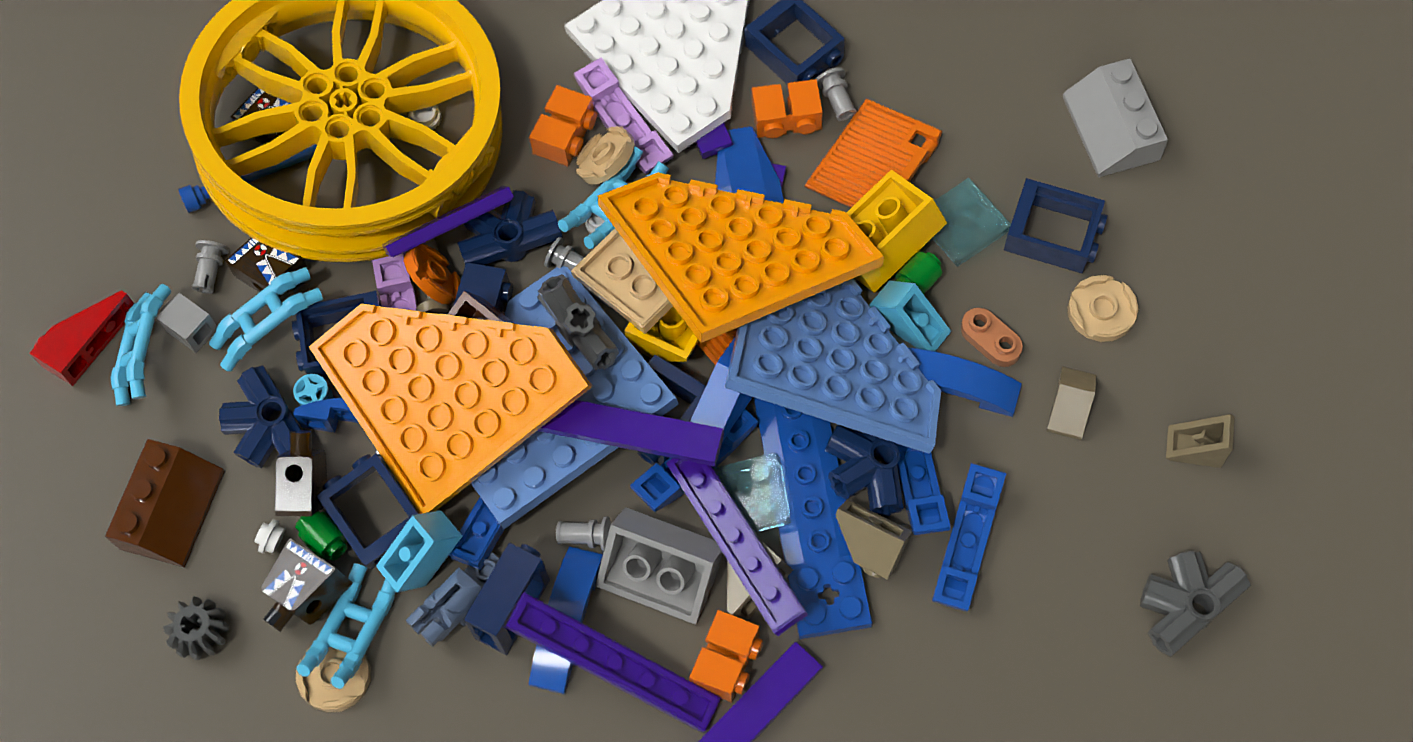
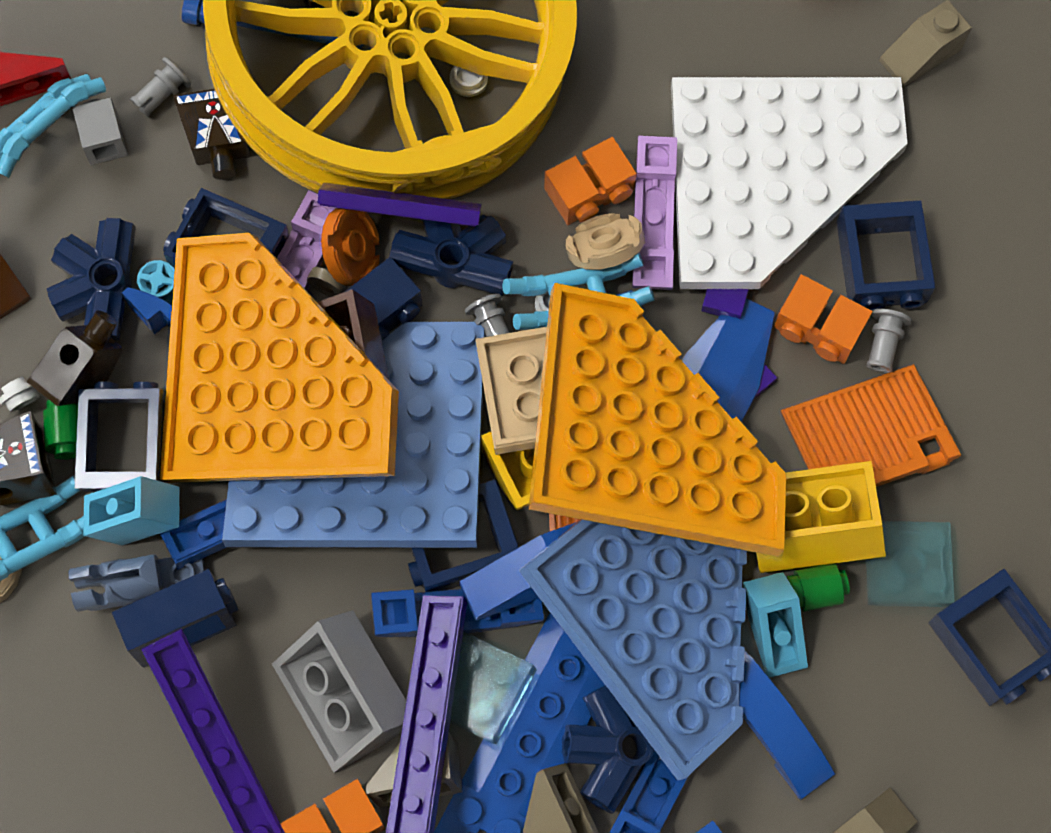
camera: 30 degrees right, 5 degrees up
medium azure piece [209,267,323,372] -> none
blue slope [529,547,603,695] -> none
dark grey piece [537,274,619,371] -> none
dark purple tile [537,400,724,466] -> none
light grey pin [556,516,612,552] -> none
nougat plate [961,308,1023,367] -> none
tan tile [1067,275,1139,342] -> none

